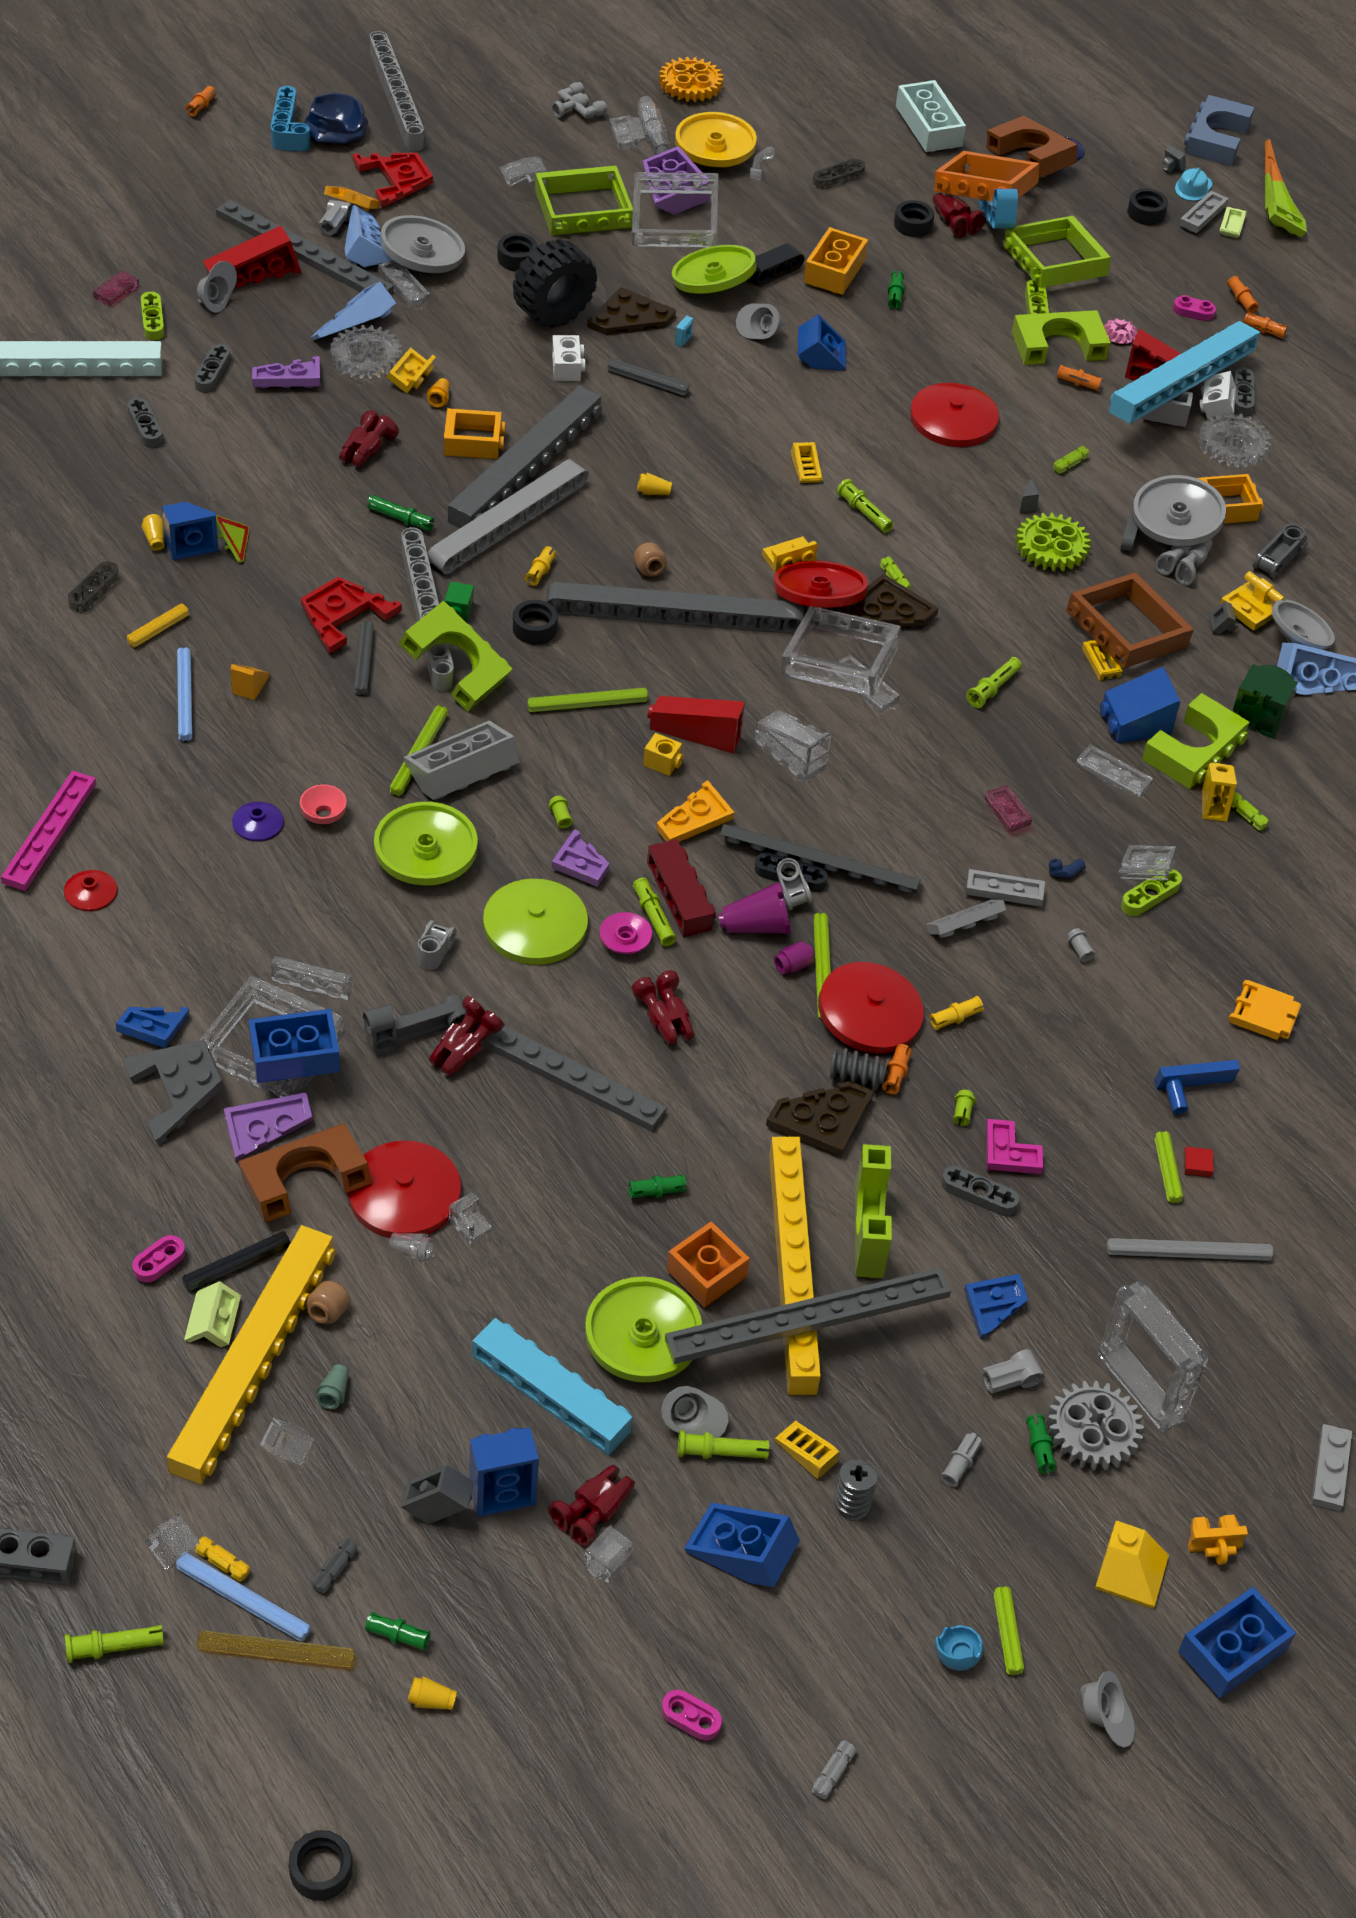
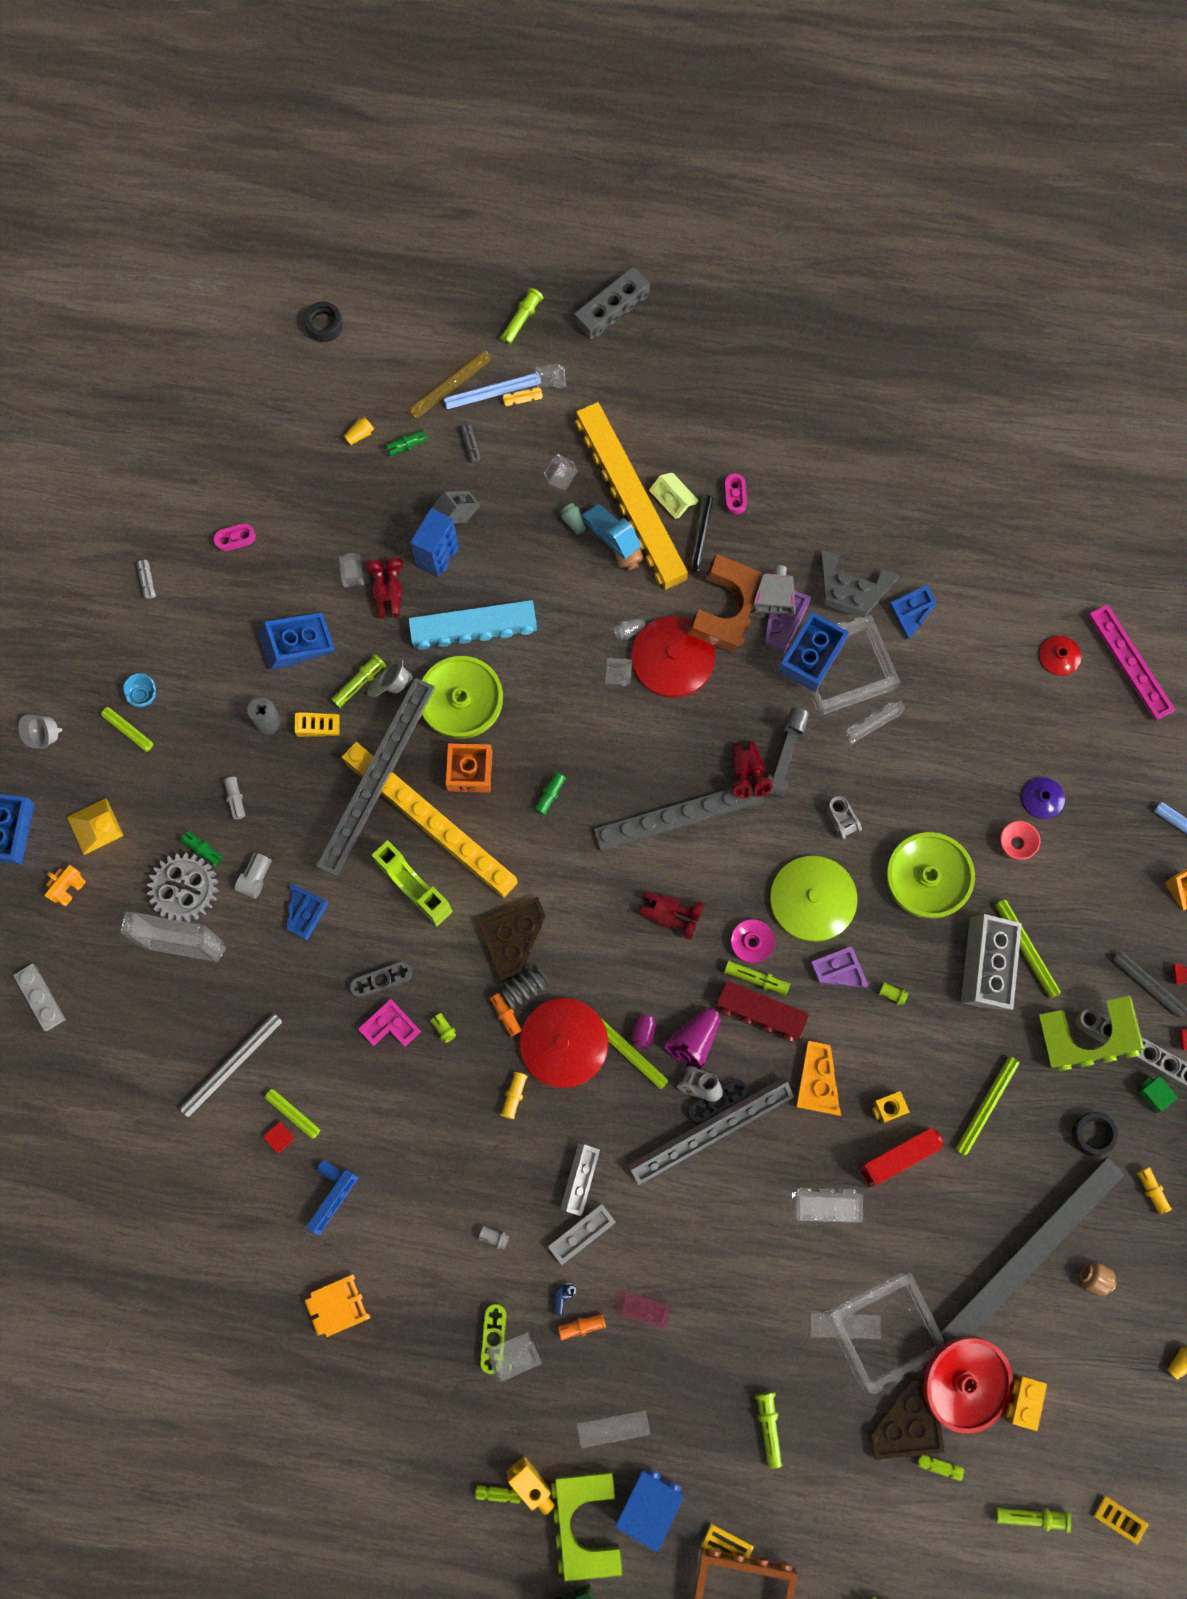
camera: 140 degrees right, 25 degrees up
none -> orange pin [558,1313,606,1341]
none -> dark azure beam [581,503,641,559]
none -> light grey torso [754,565,795,616]

